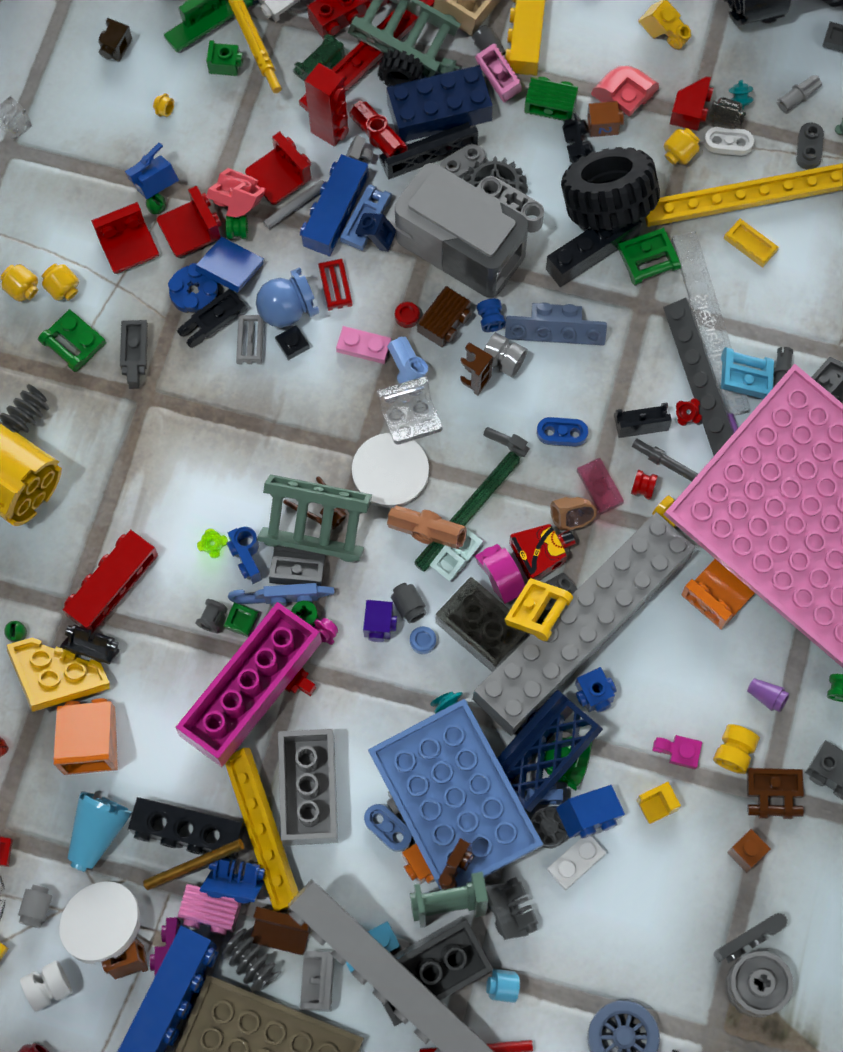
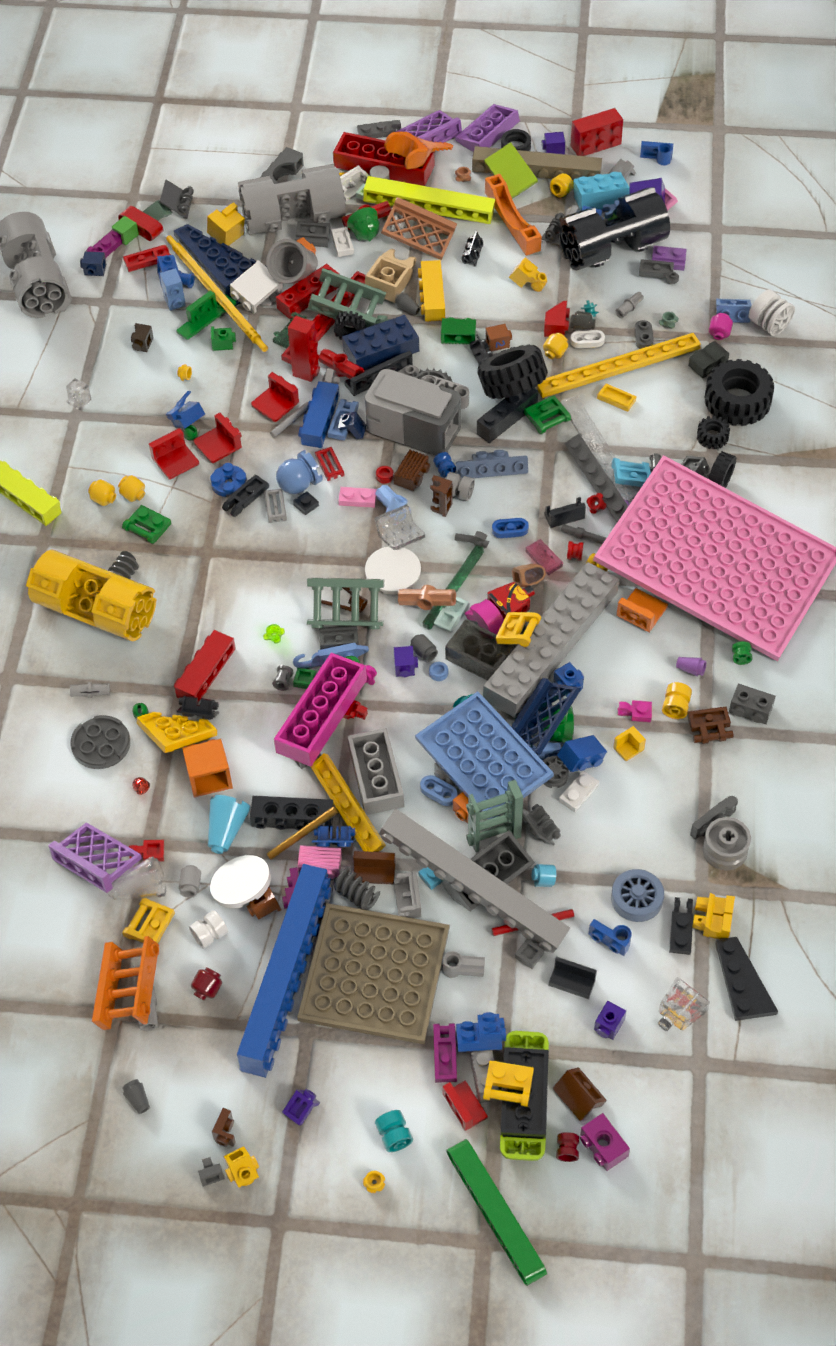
camera: 10 degrees left, 15 degrees down
dark grey hinge [120,320,148,389] -> none
tile [195,237,264,293] -> none
coral brick [206,168,266,217] -> none
green wheel [226,215,248,239] -> none
blue plate [226,527,262,584] -> none
reddish brown plate [439,838,474,890] -> none
bright pink brick [475,44,522,102] -> none
coral brick [591,66,659,117] -> none
dark orange brick [727,829,771,873] -> none

